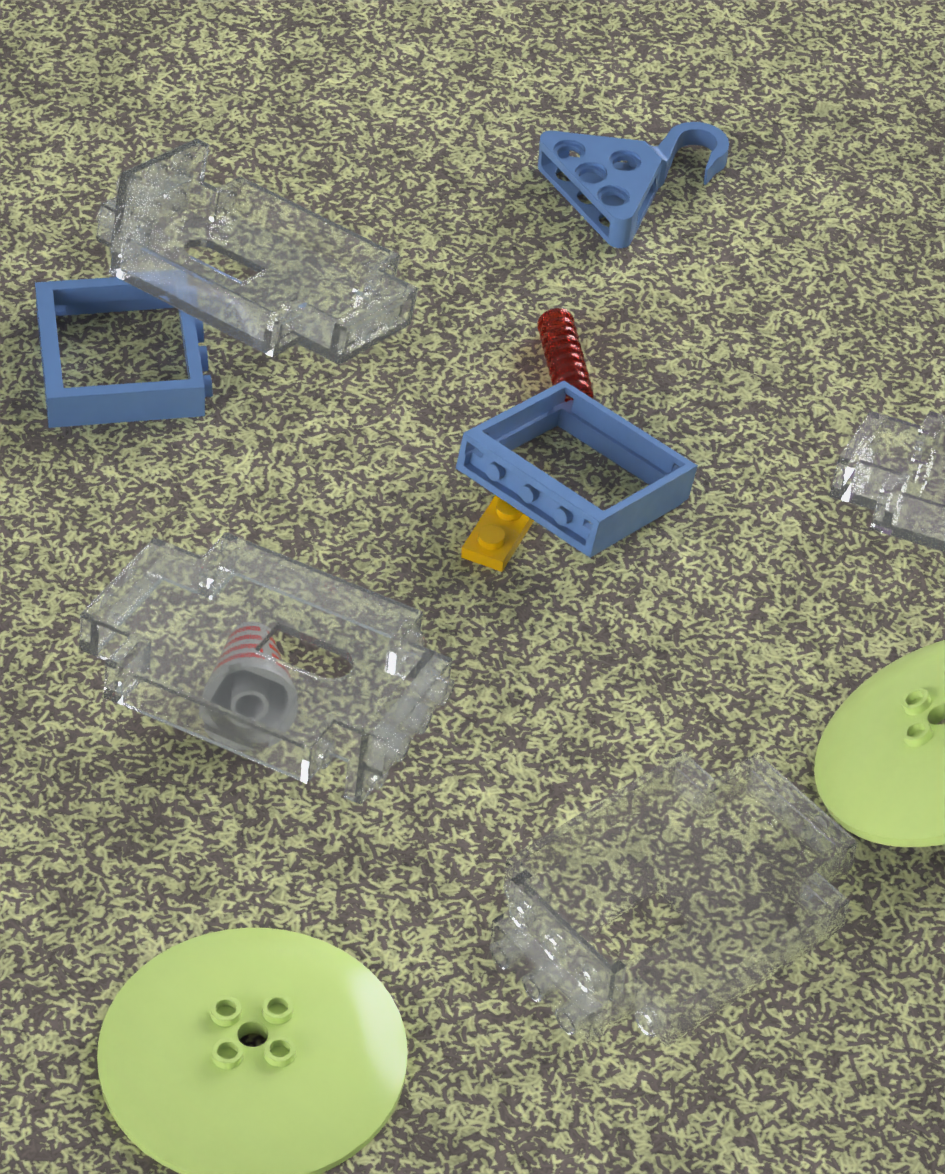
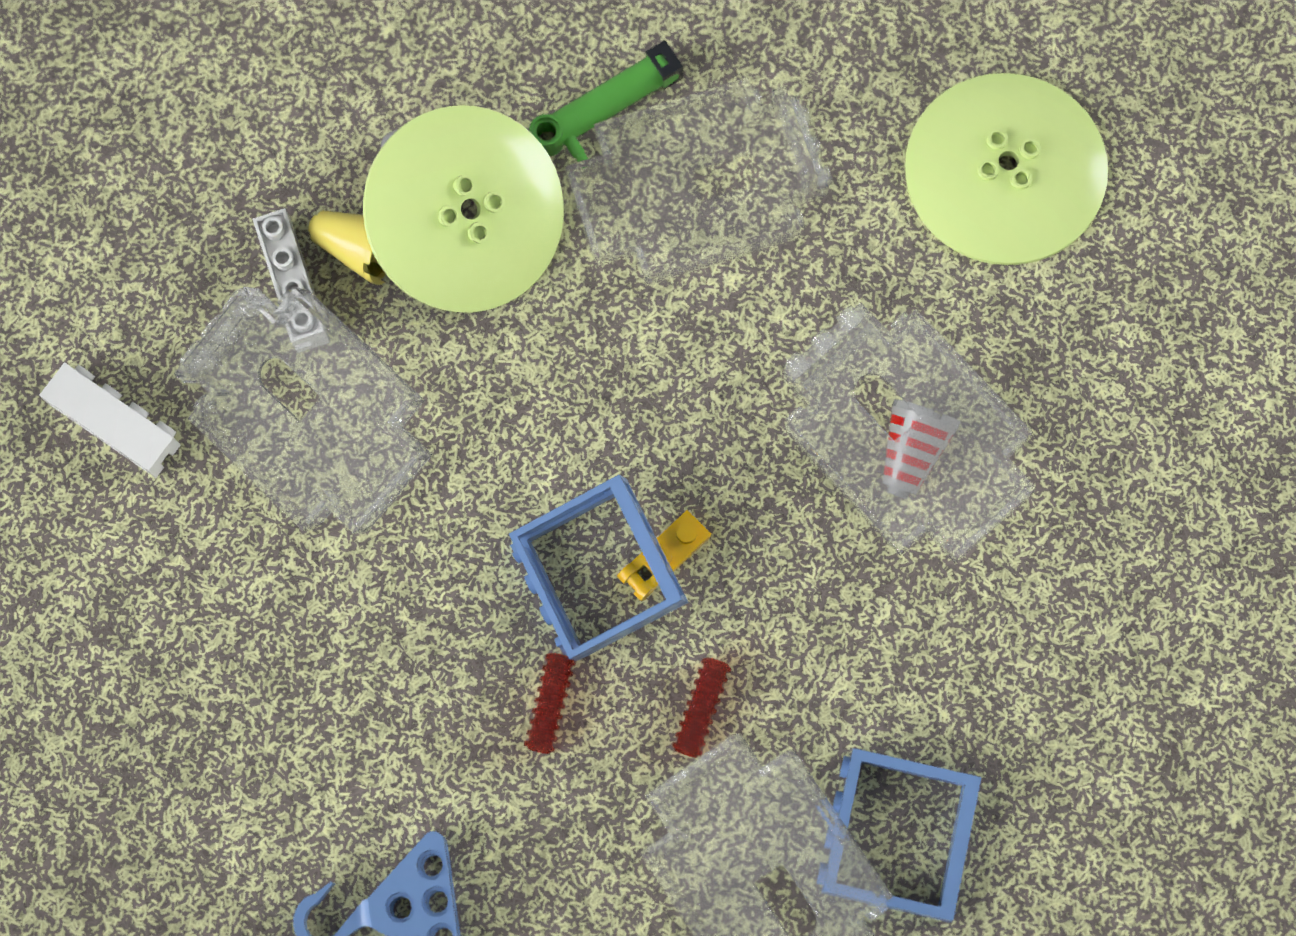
camera: 150 degrees left, 30 degrees up
none -> bright green piece [529,40,683,164]
none -> clear red piece [672,657,732,758]

